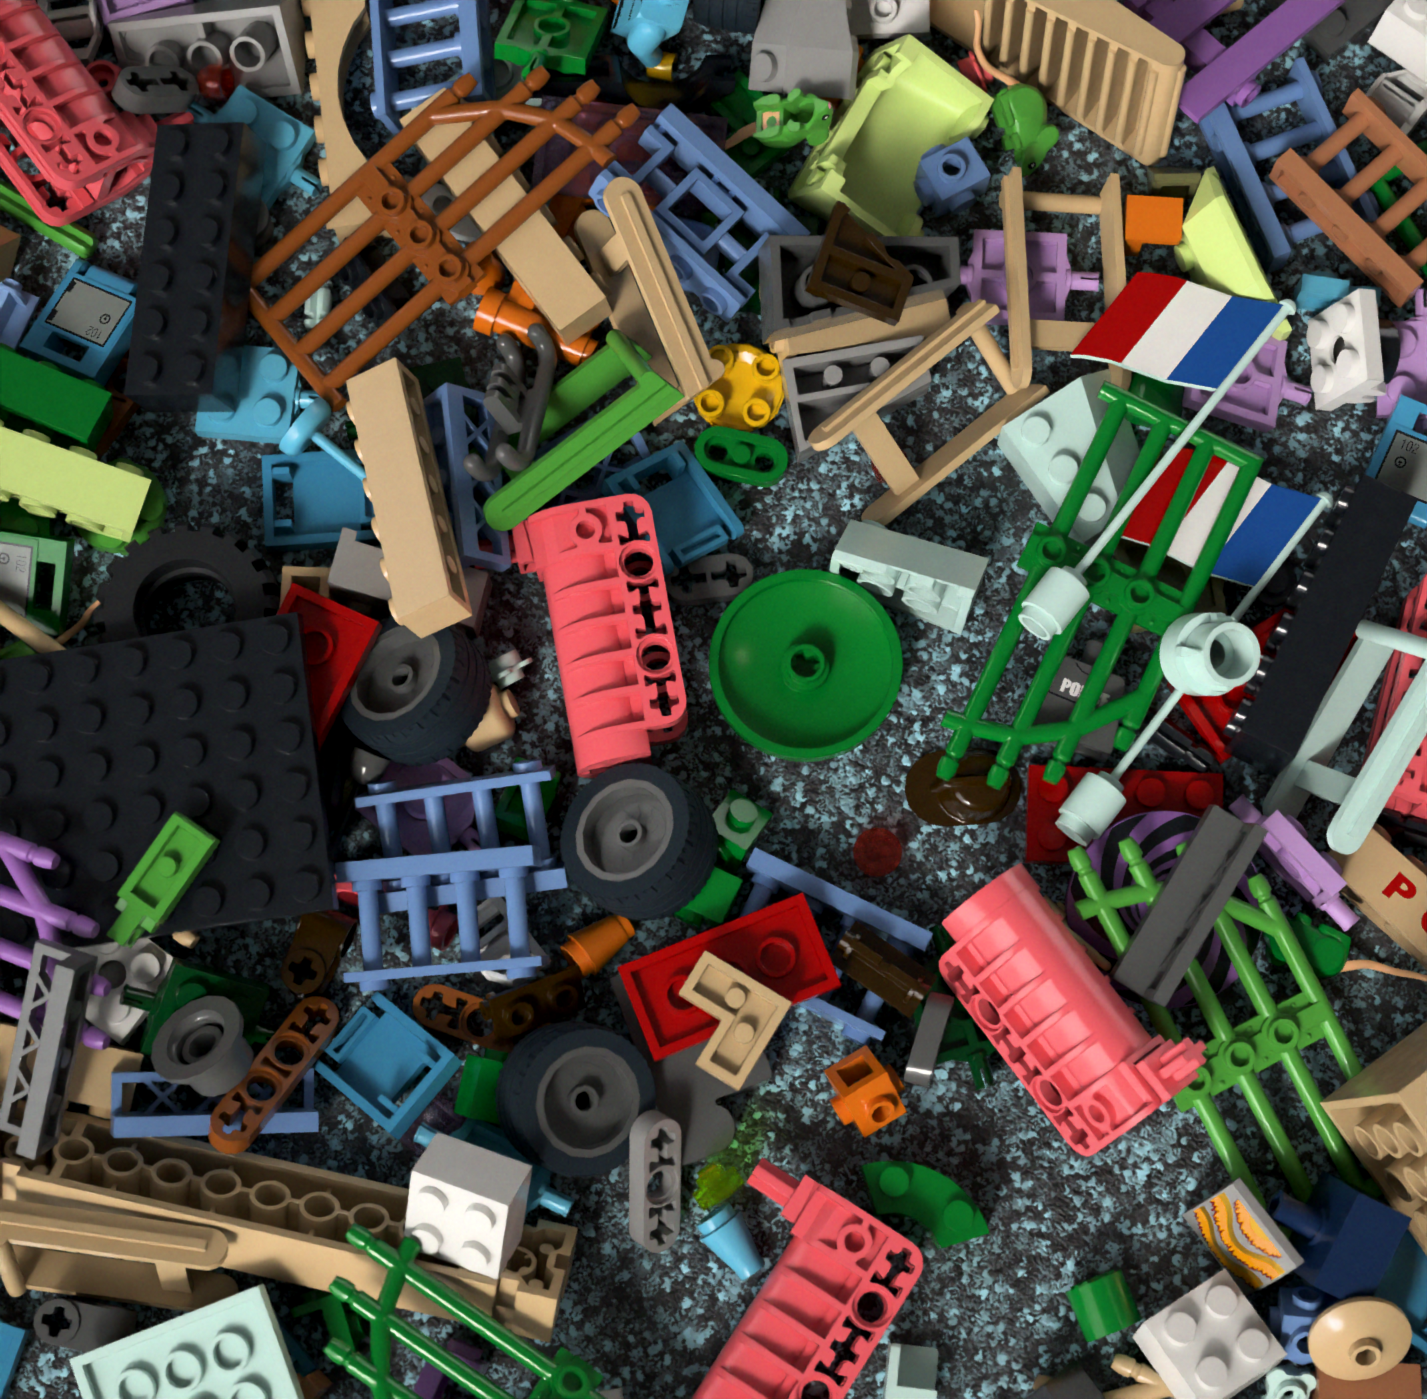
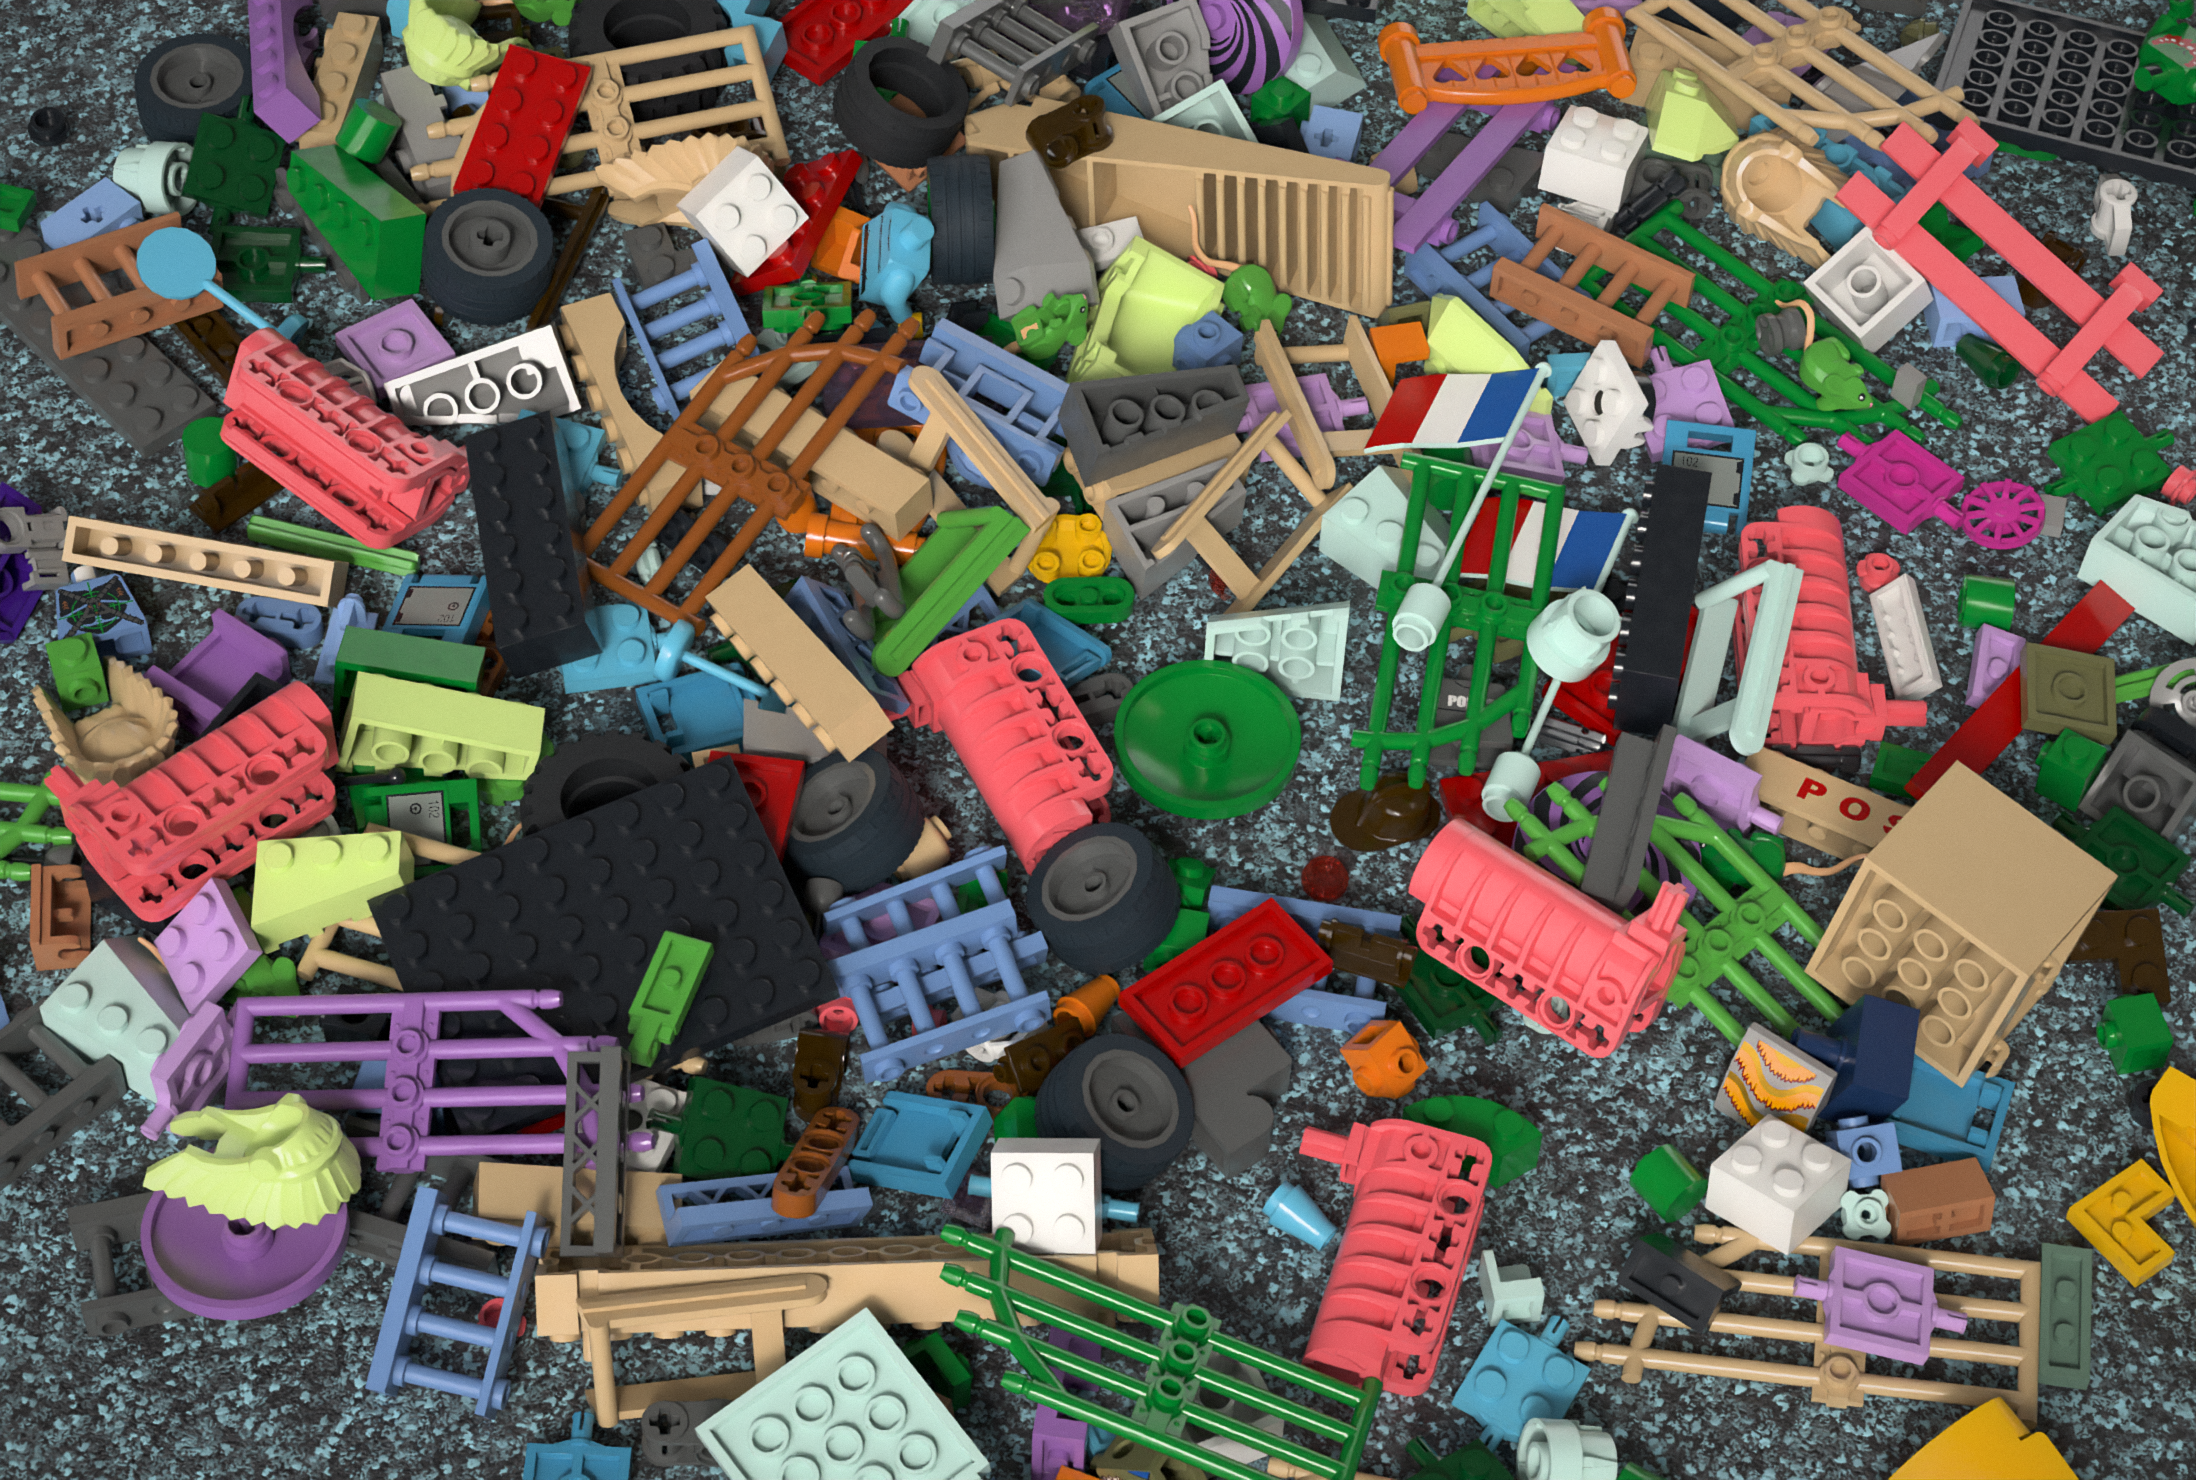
camera: 20 degrees left, 25 degrees down
dark grey beam [111,66,199,114] -> none
dark grey piece [151,996,253,1097] -> none
clear red hinge [194,63,235,101] -> none
light aqua plate [488,649,533,690] -> none
light grey beam [629,1110,681,1253] -> none
tan plate [679,950,792,1091] -> none
clear neon green plate [692,1161,745,1213] -> none
dark brown wing [804,201,914,326] -> none
dark grey beam [904,990,955,1089] -> none
tan dish [1307,1296,1412,1380] -> none

